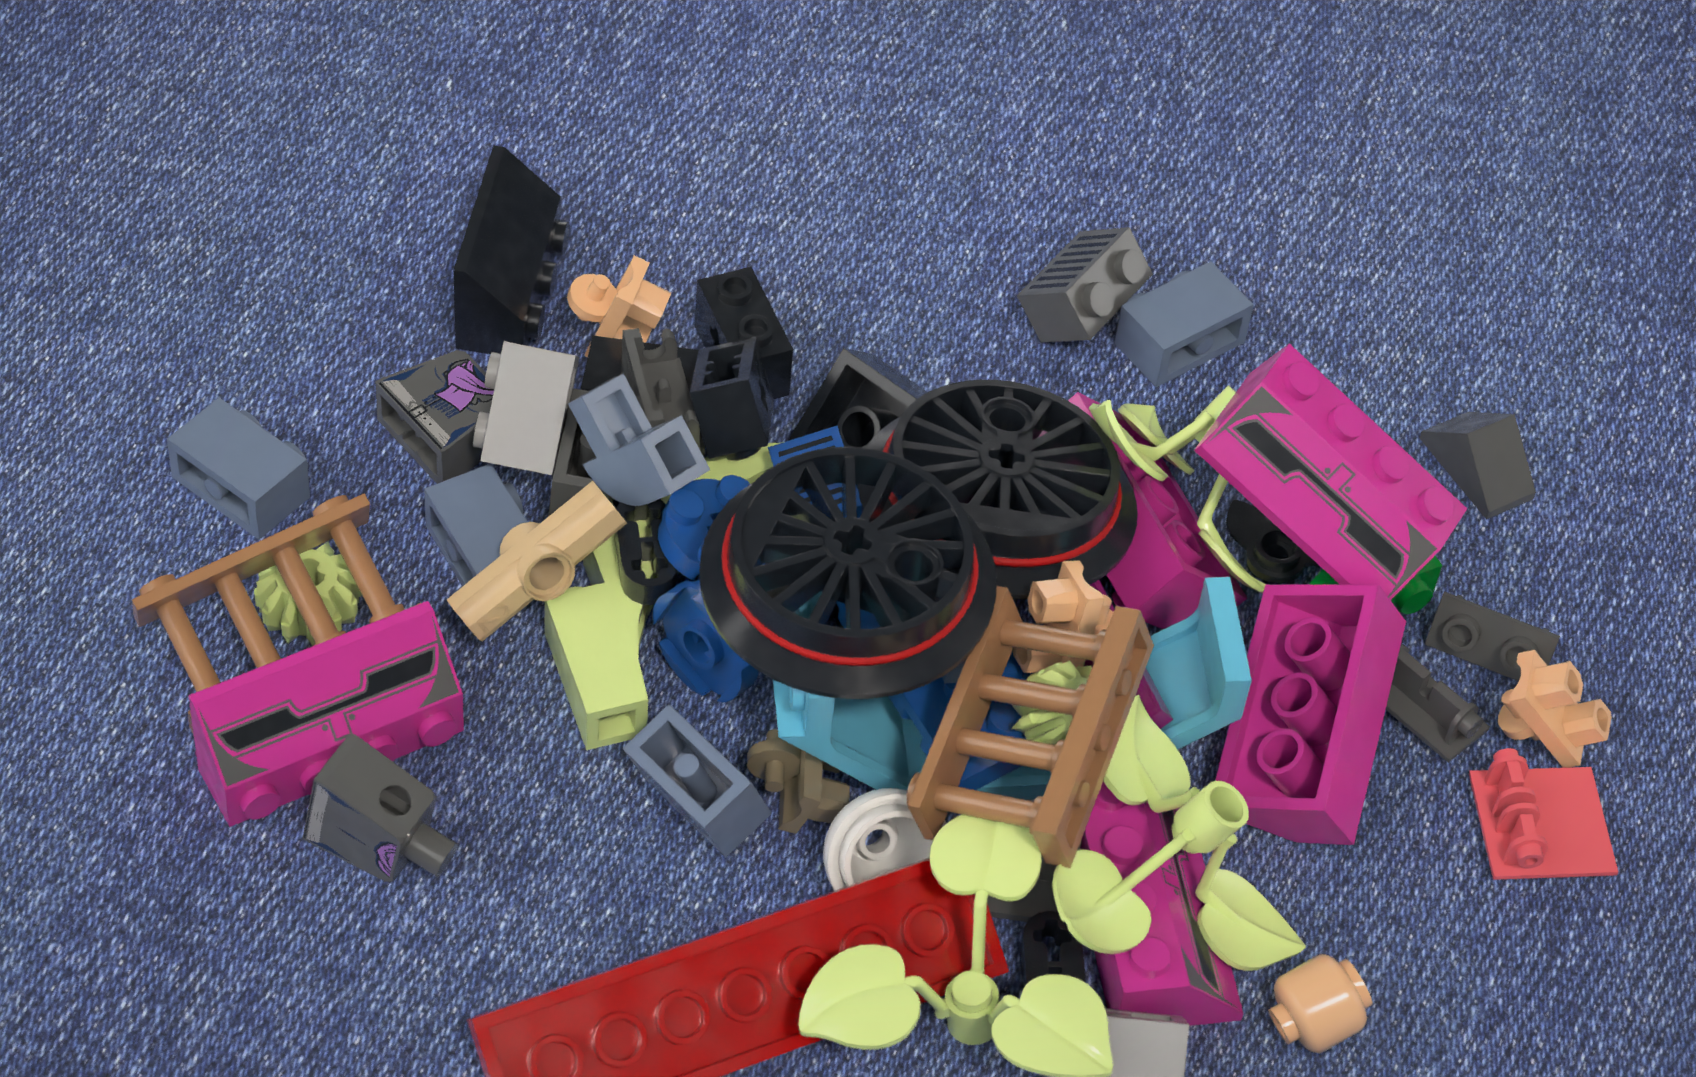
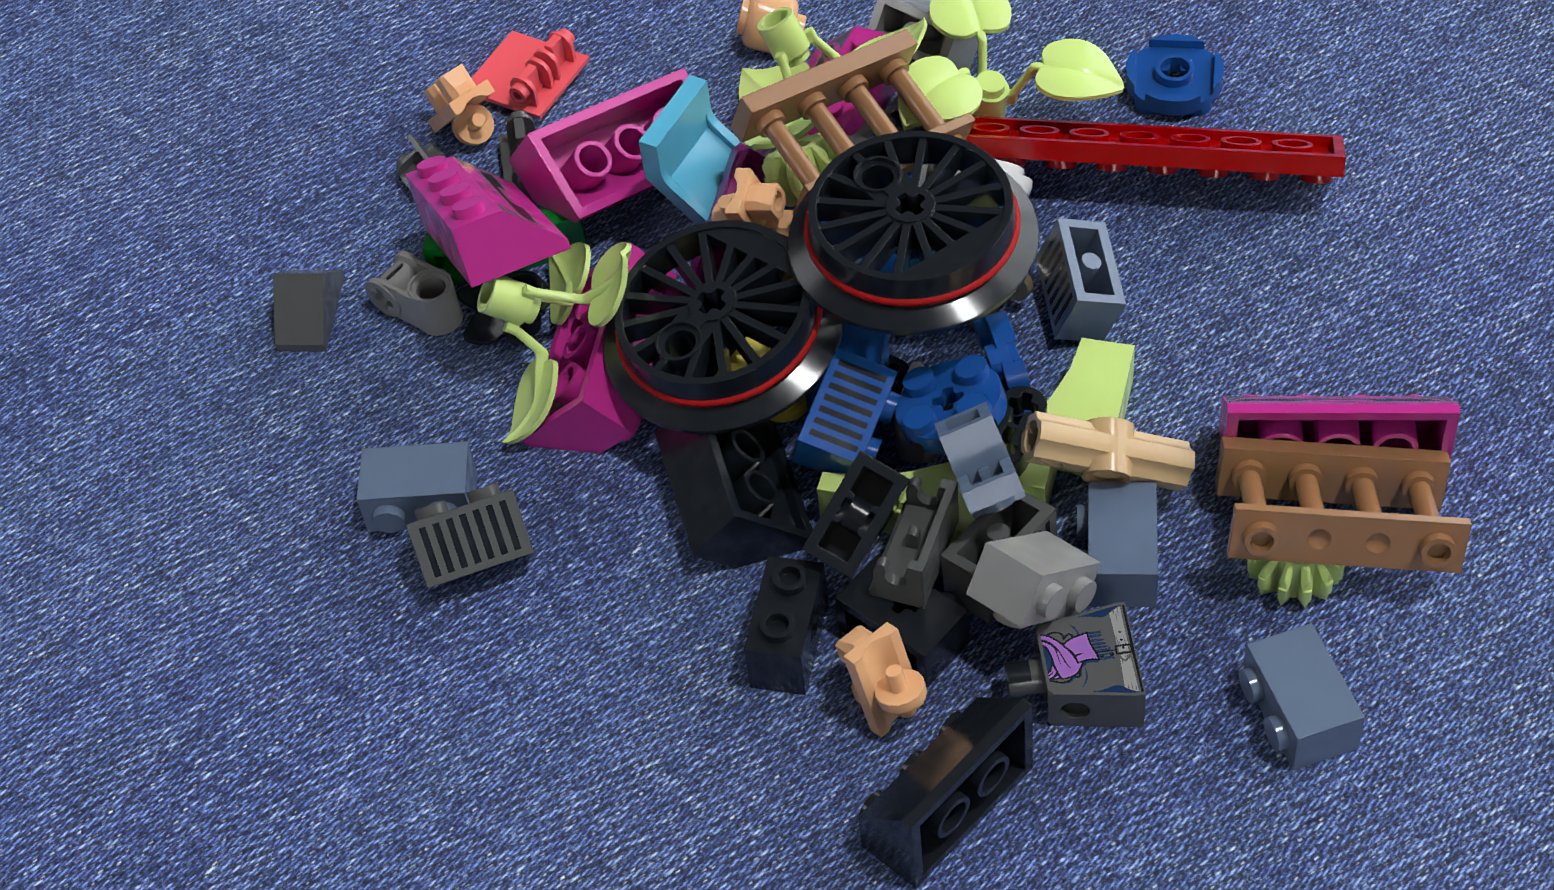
camera: 135 degrees left, 0 degrees up
dark grey torso [302,732,458,882] -> none

